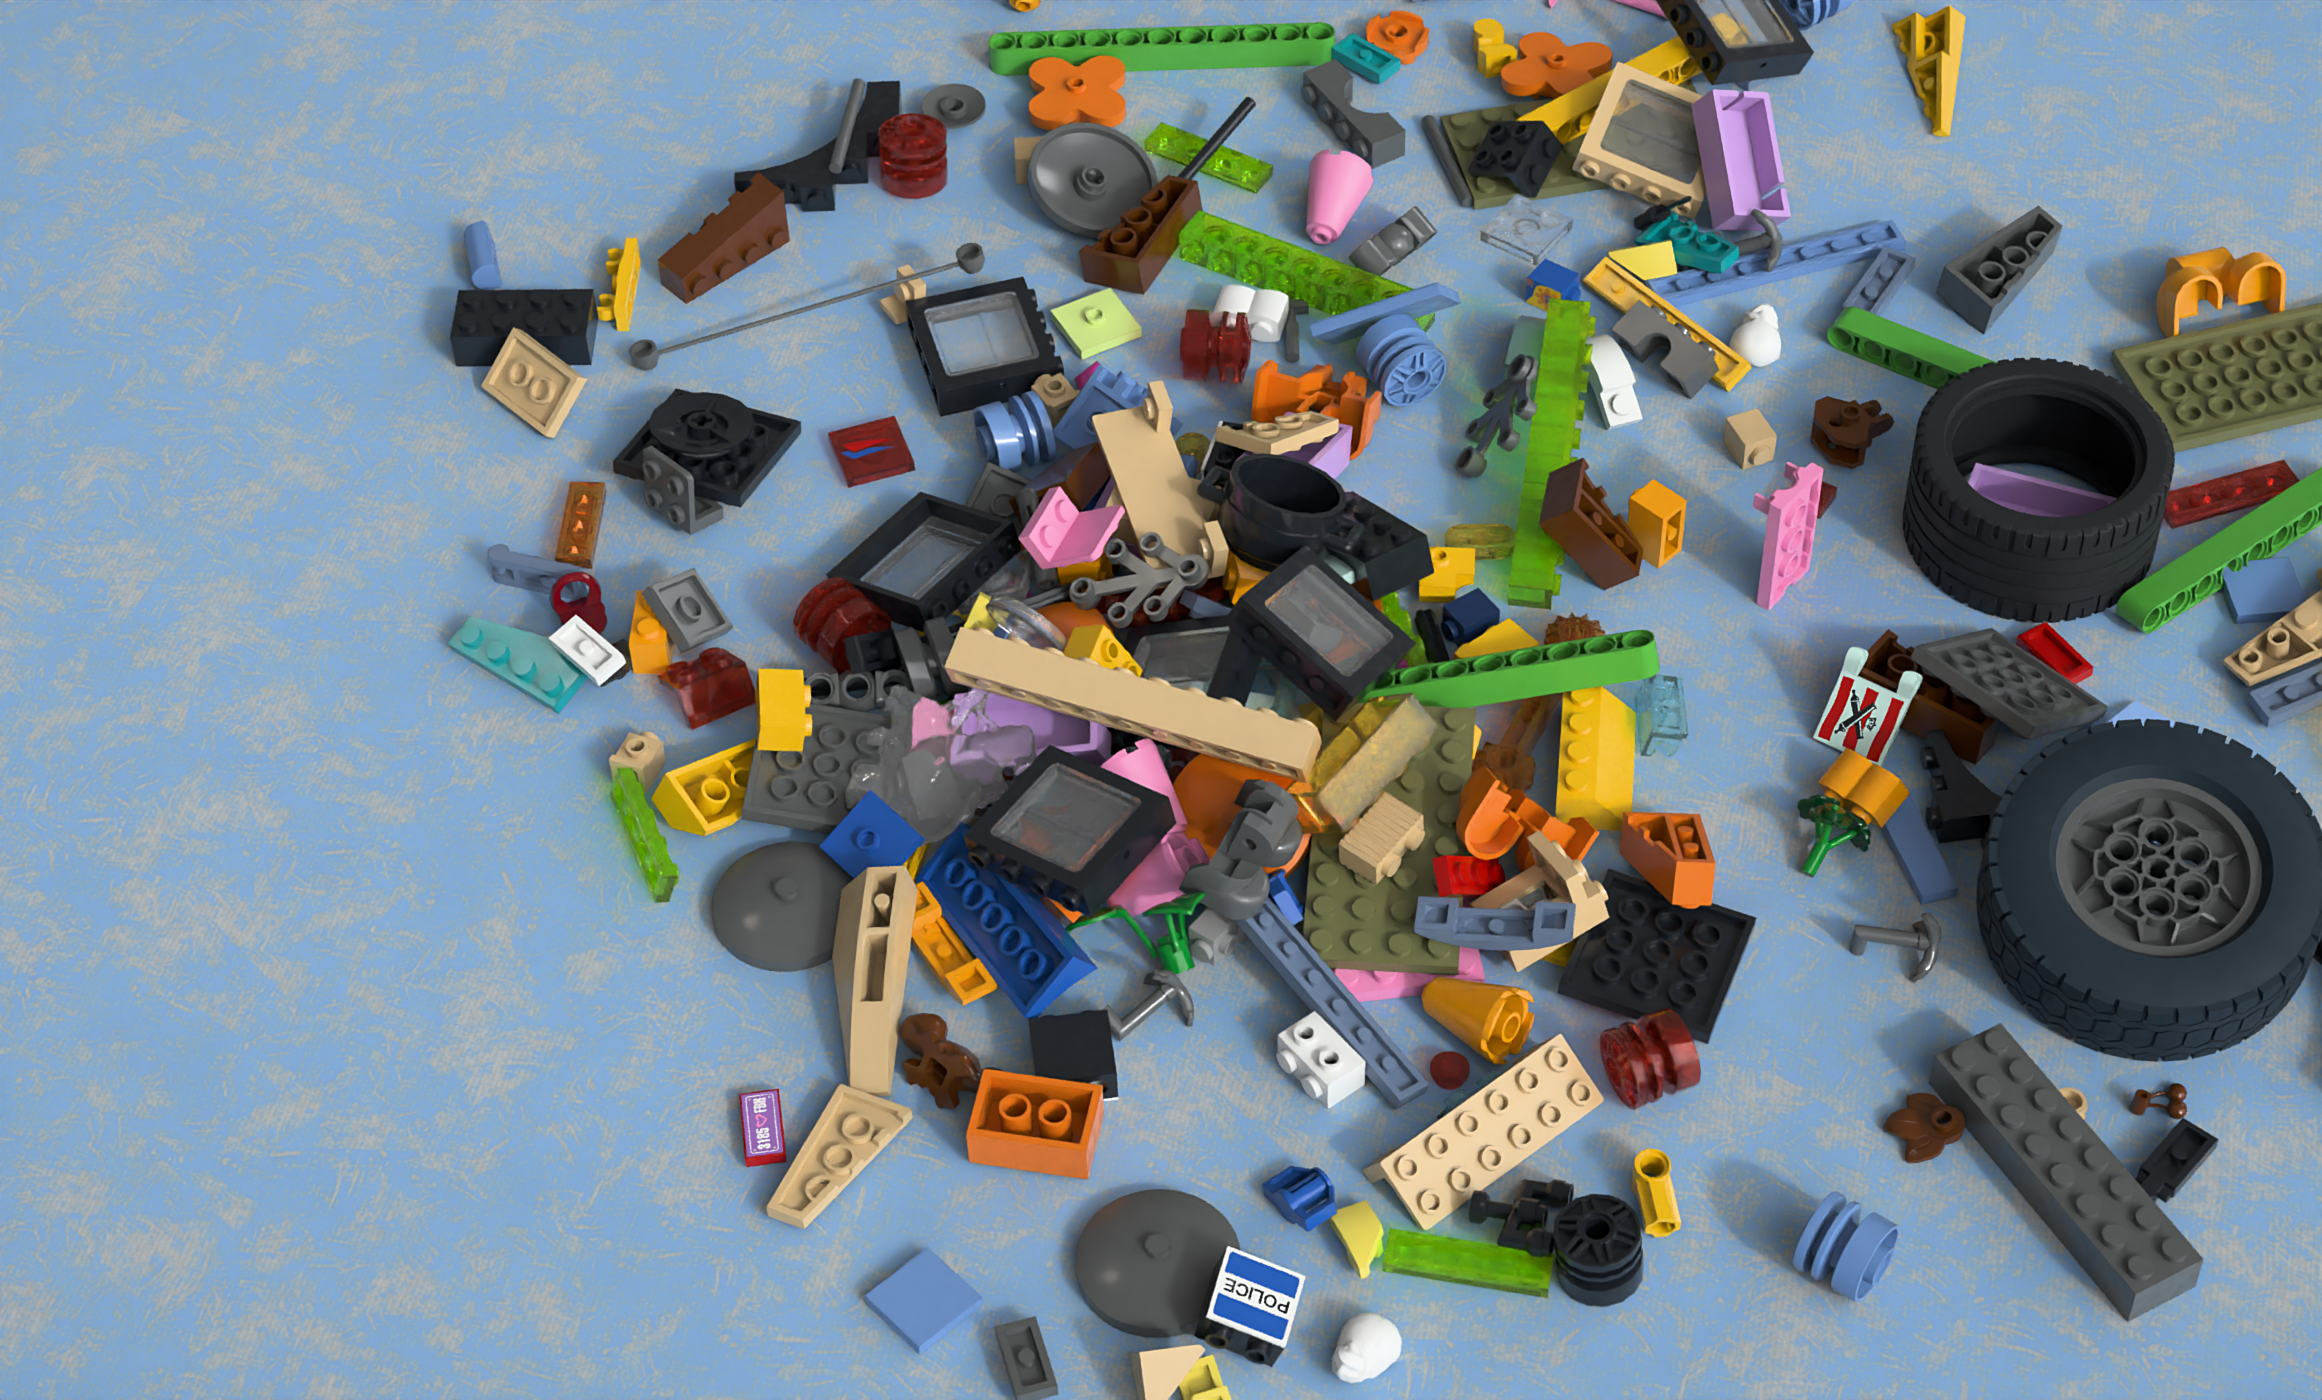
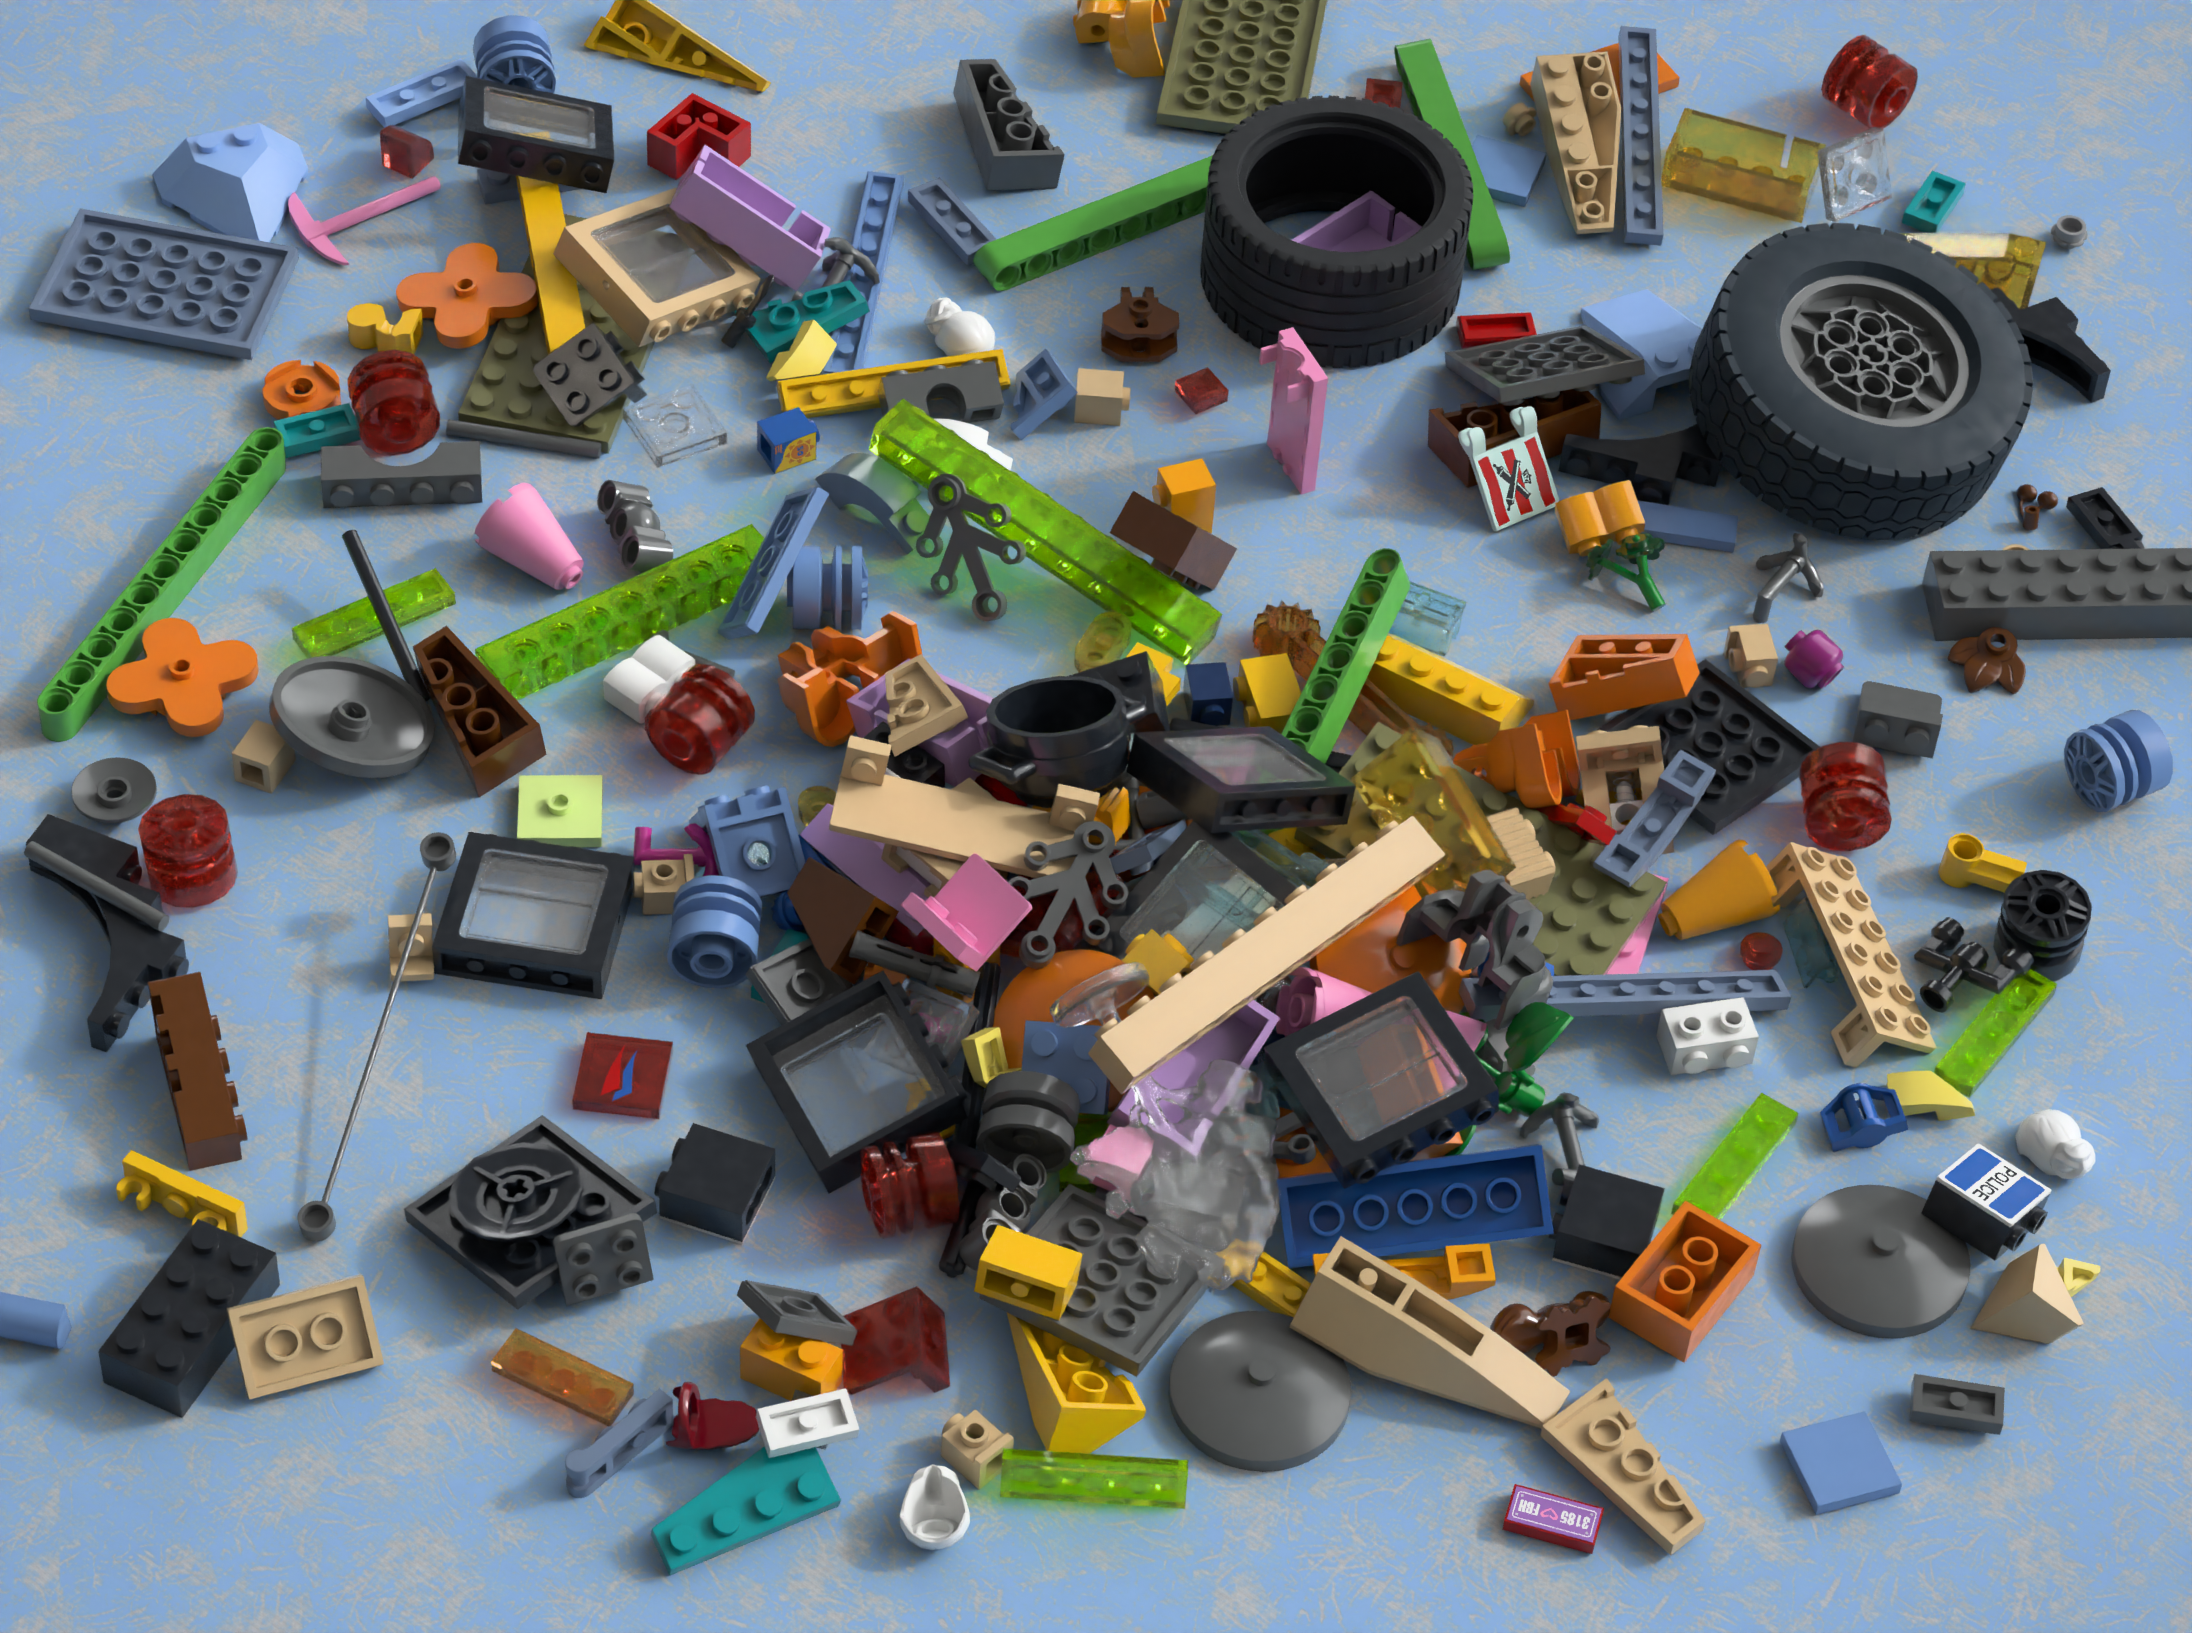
camera: 70 degrees left, 0 degrees up
blue plate [819,790,925,879] -> none
none -> clear red wheel [347,350,440,455]
none -> red brick [647,93,751,180]
none -> black piece [654,1123,775,1244]
none -> white hair [900,1464,970,1550]
none -> medium blue wing [1011,349,1078,440]
none -> clear neon green plate [1671,1093,1799,1220]
none -> tan brick [1723,624,1778,688]
none -> magenta head [1784,630,1844,689]
none -> dark grey bracket [1852,681,1943,759]

